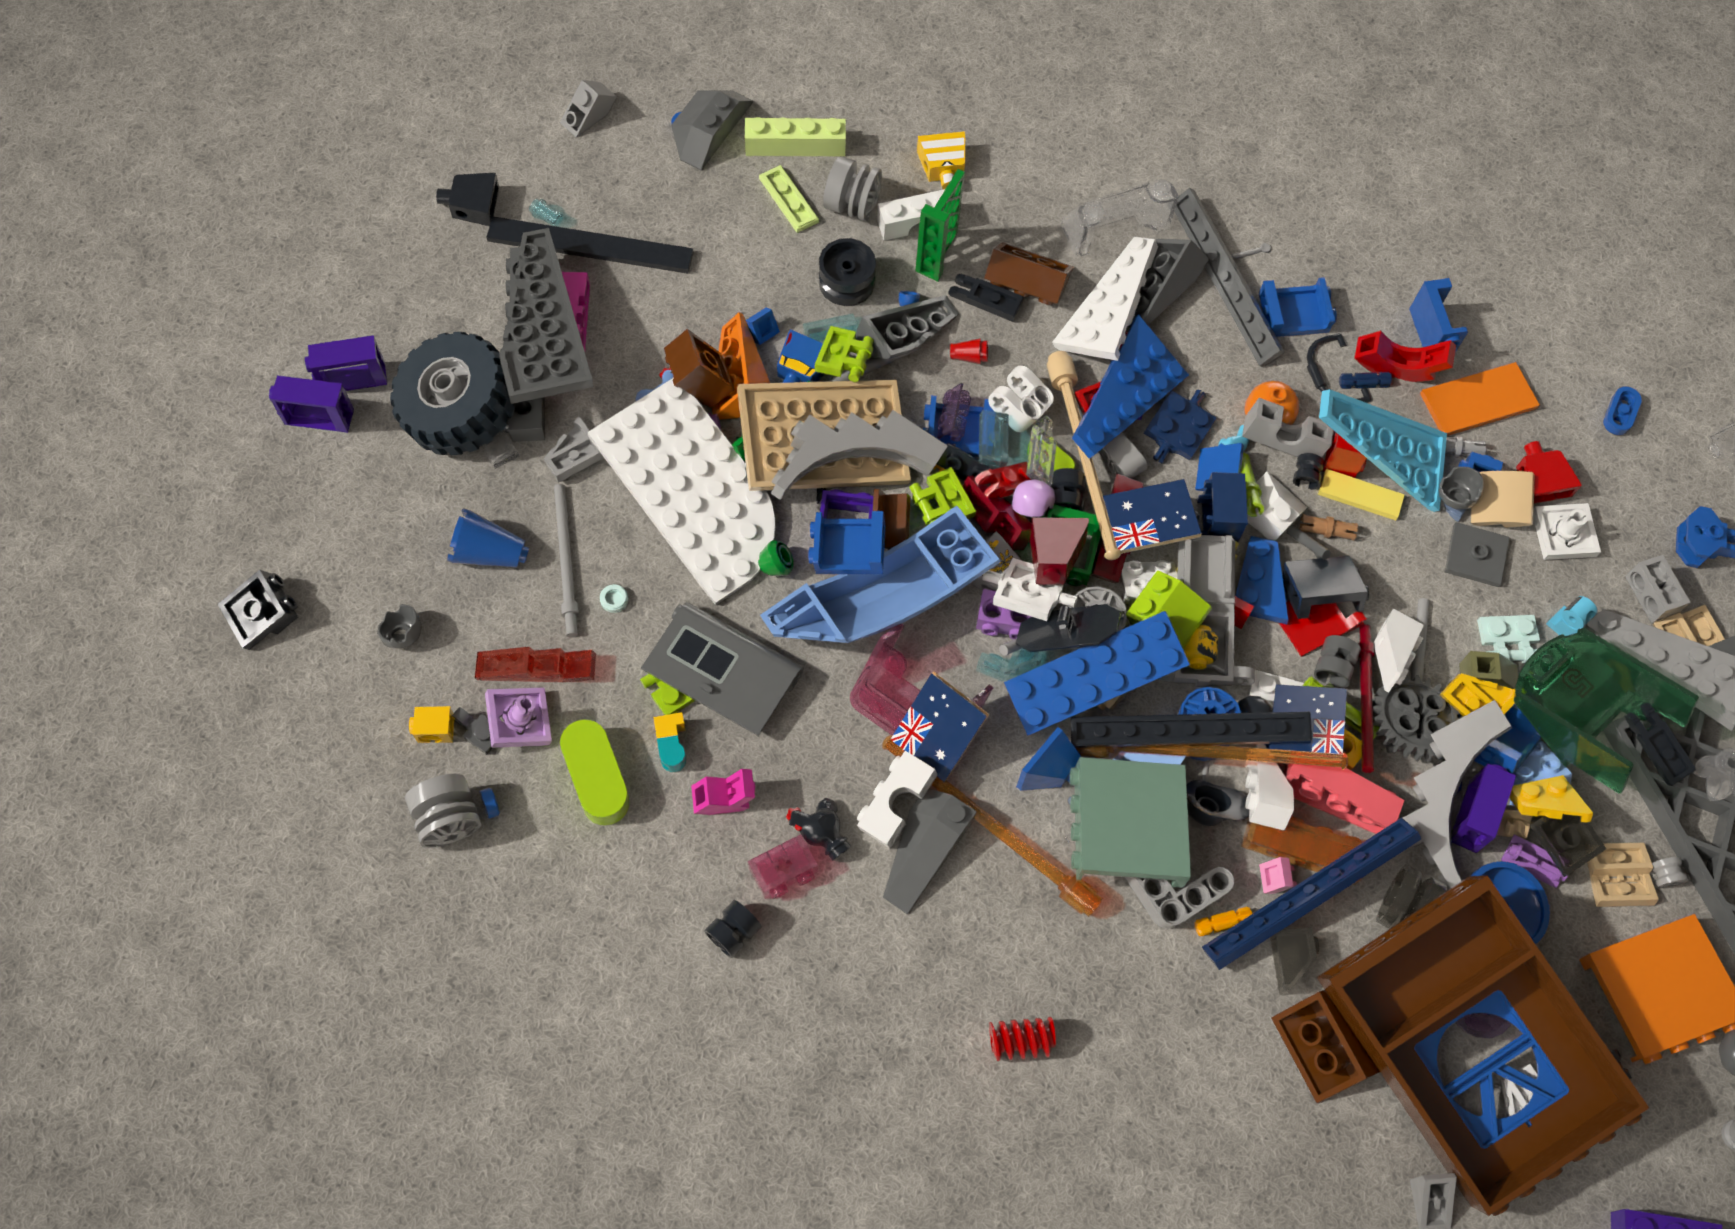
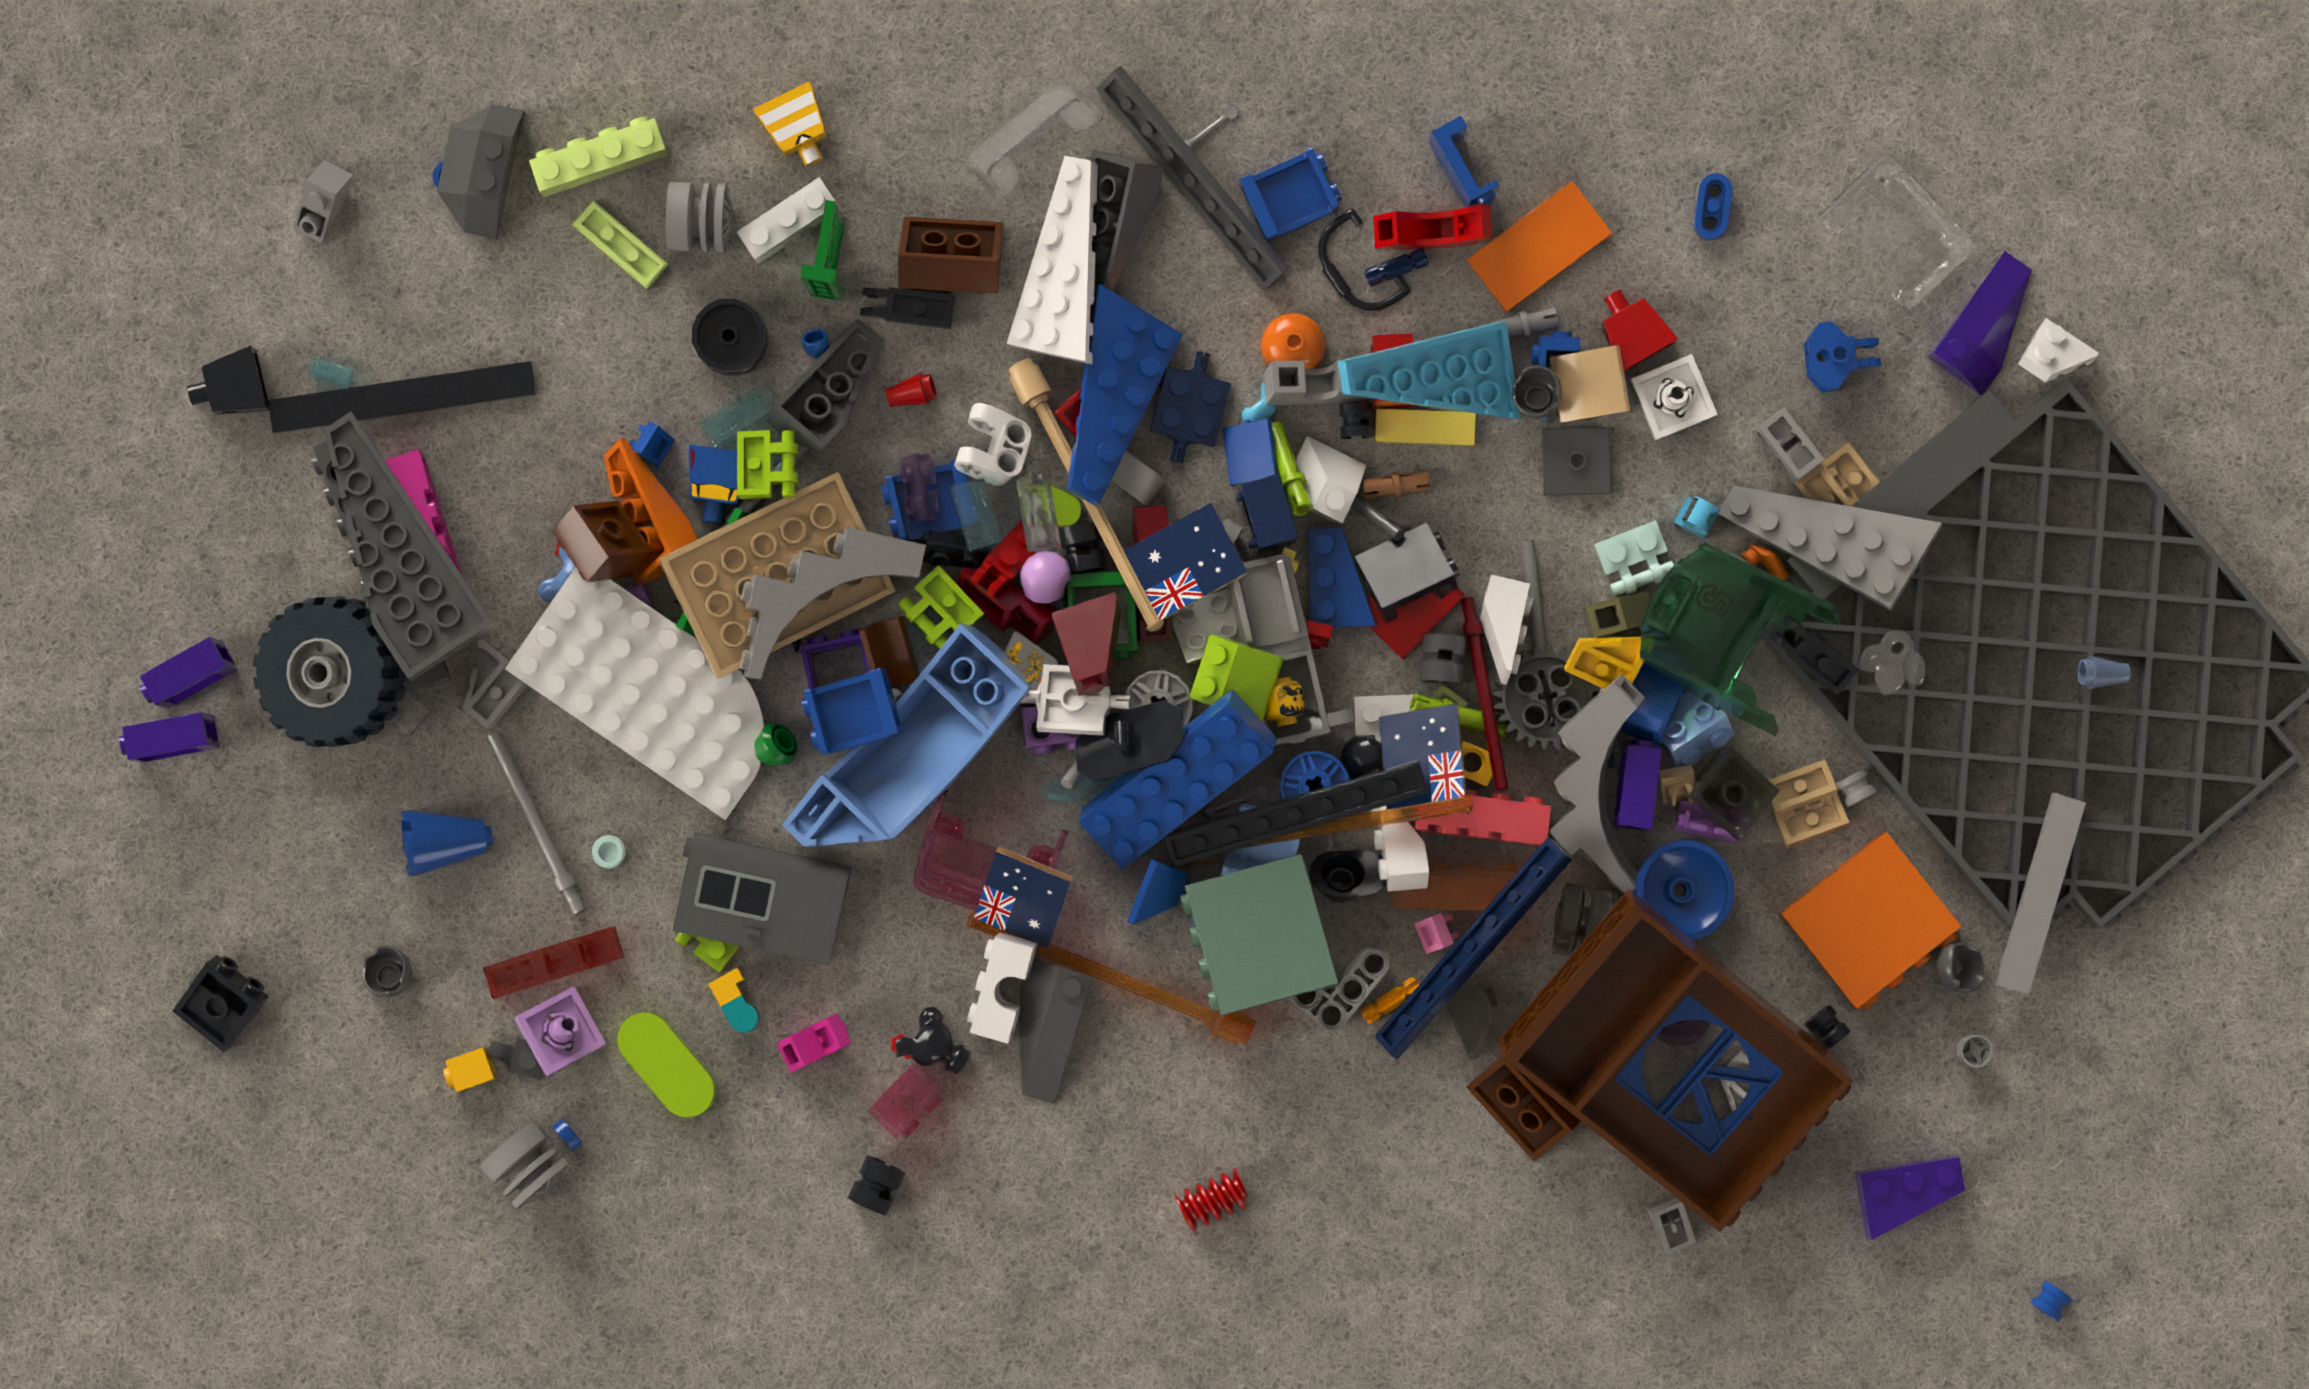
camera: 10 degrees left, 20 degrees up
yellow wing [1509,775,1593,822] -> none

